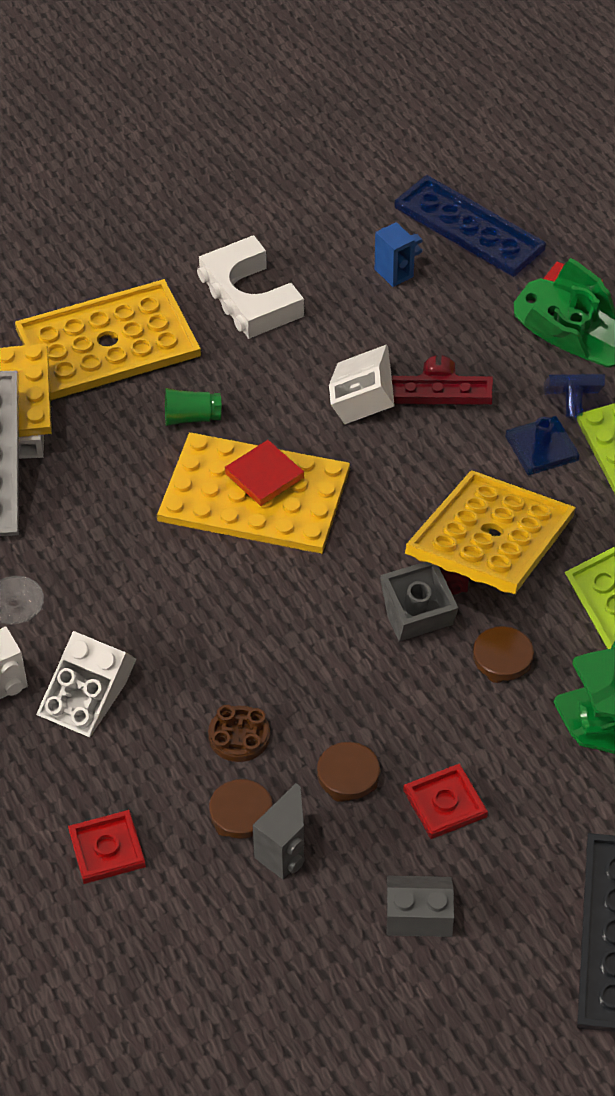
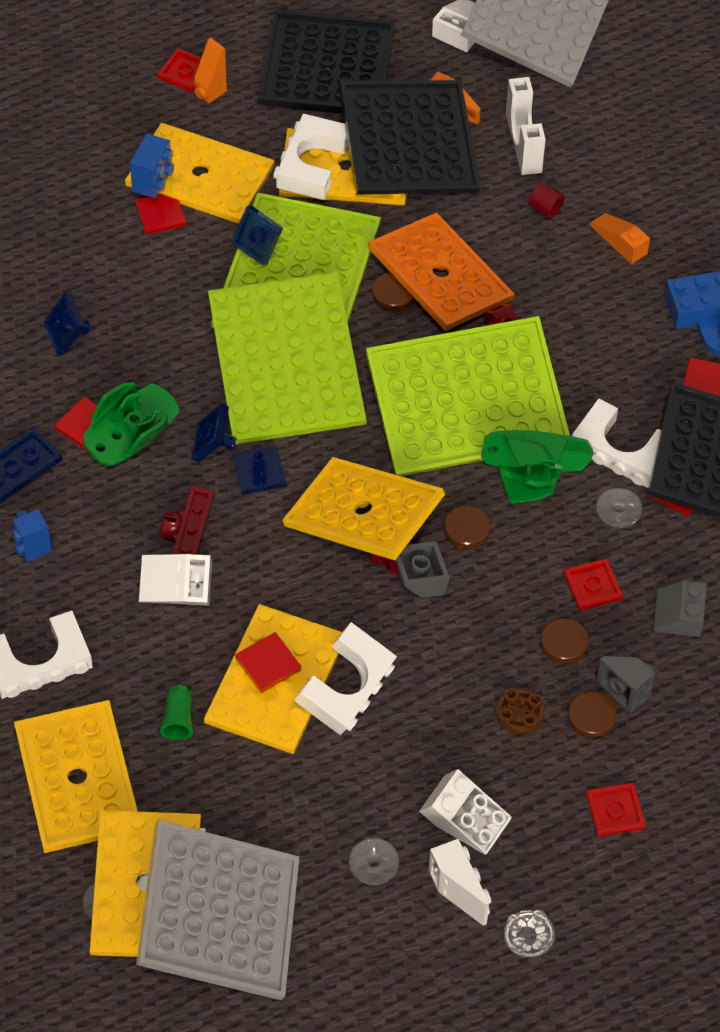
camera: 85 degrees left, 5 degrees up
none -> white arch [294,622,397,735]
none -> clear dish [596,488,642,528]

